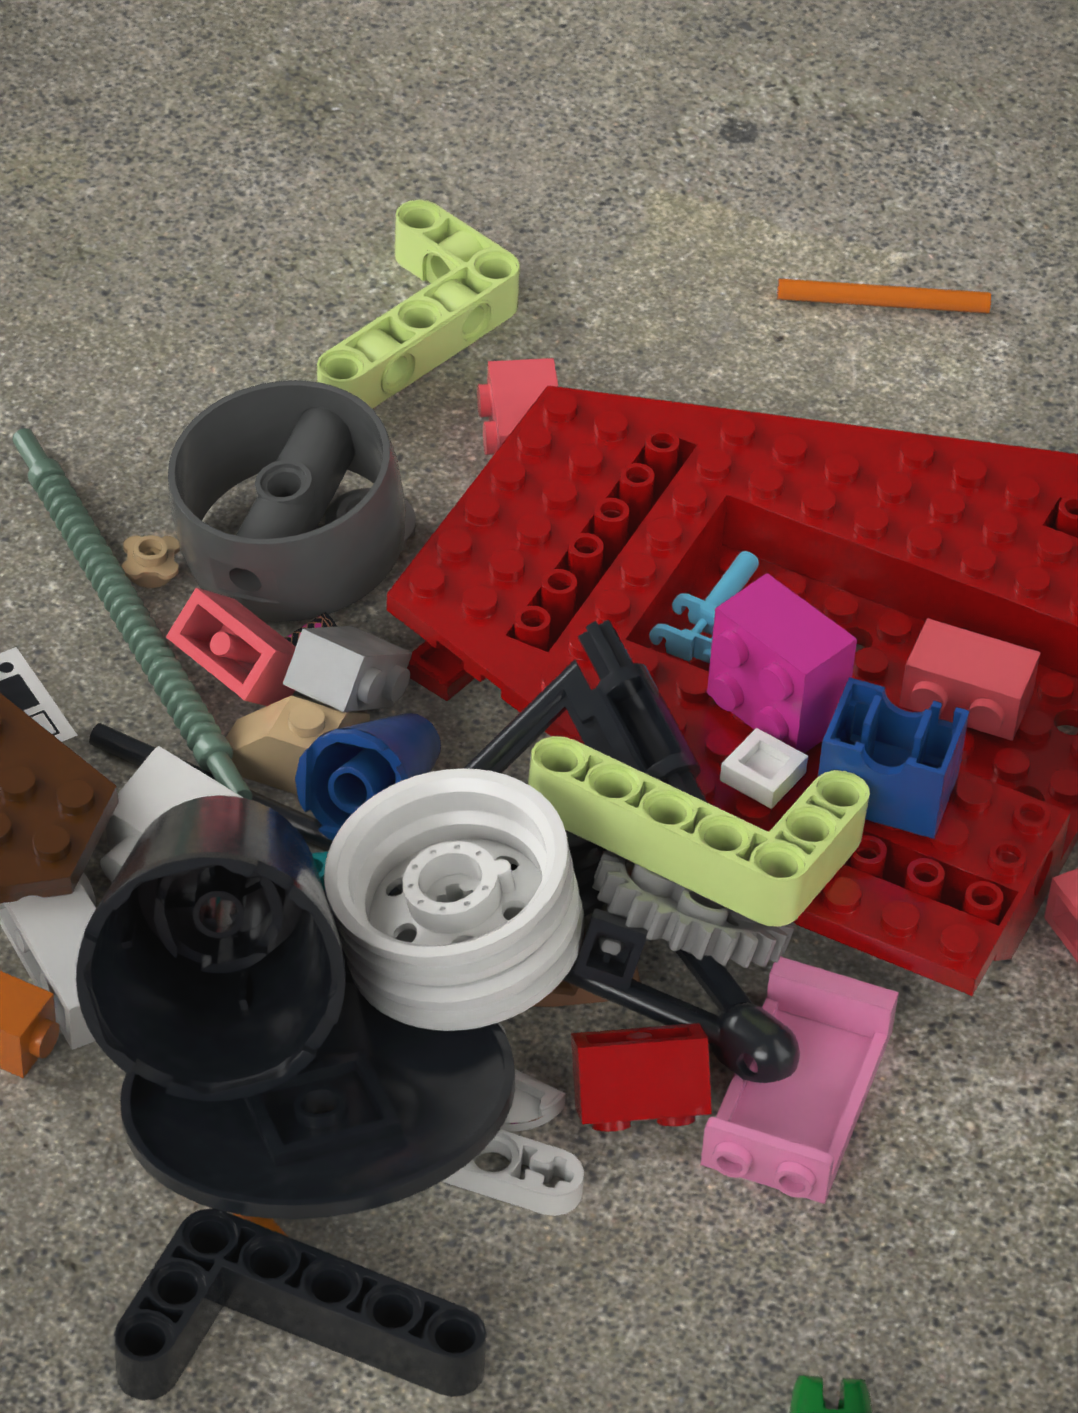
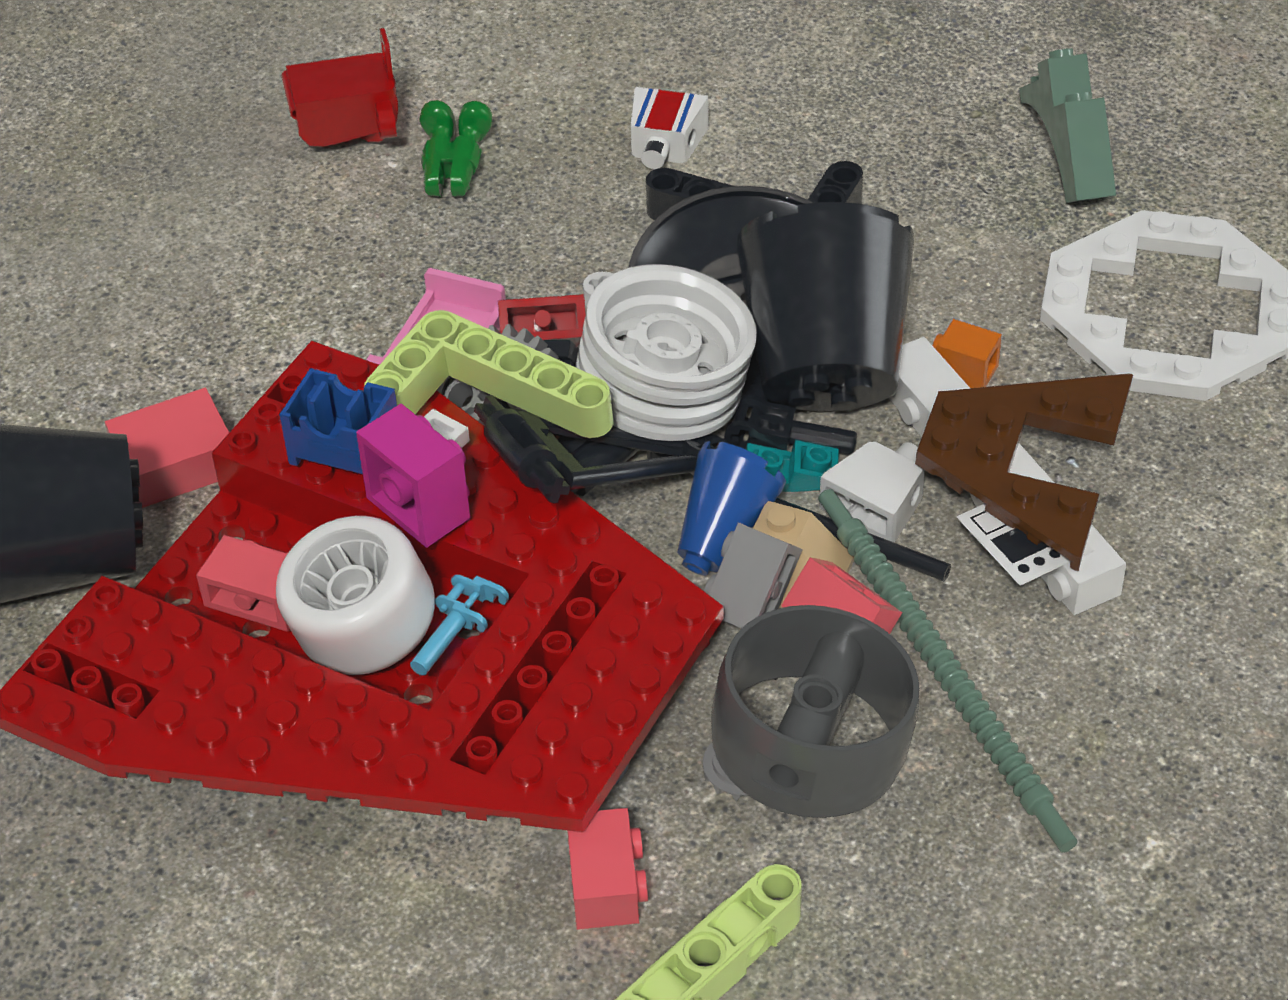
camera: 175 degrees left, 0 degrees up
tan plate [121,535,180,588] -> none
none -> white wheel [276,516,435,675]

